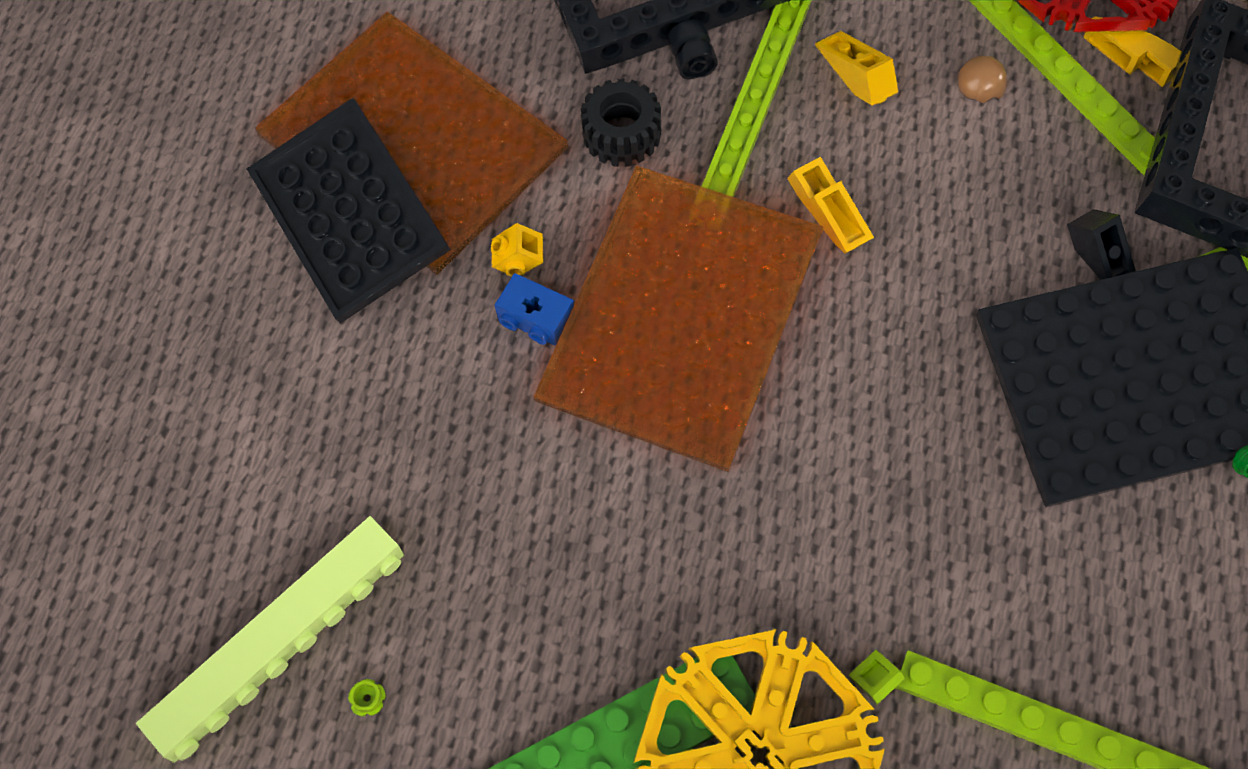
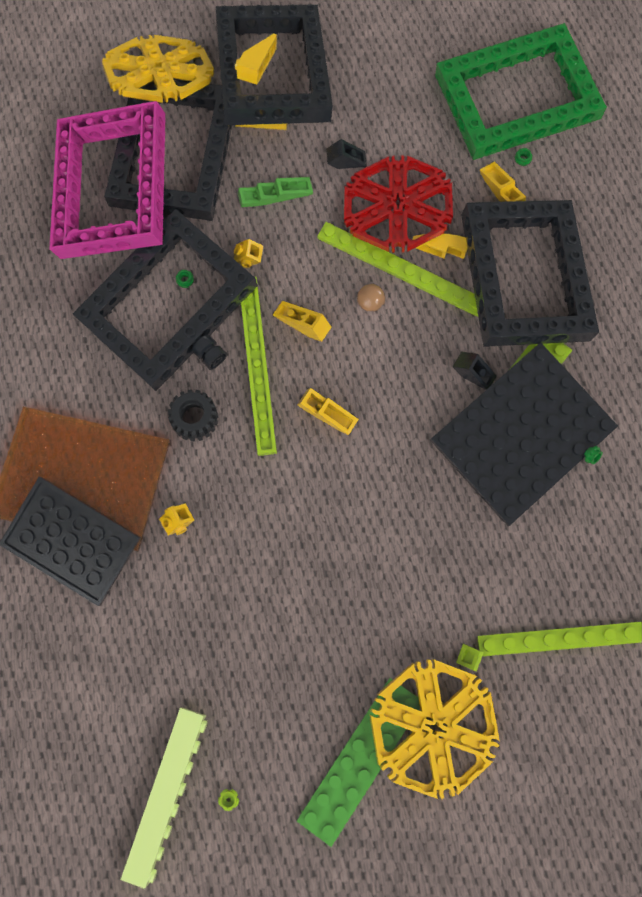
camera: 30 degrees left, 10 degrees up
blue brick [495,273,575,346] -> none
clear orange plate [533,165,823,472] -> none

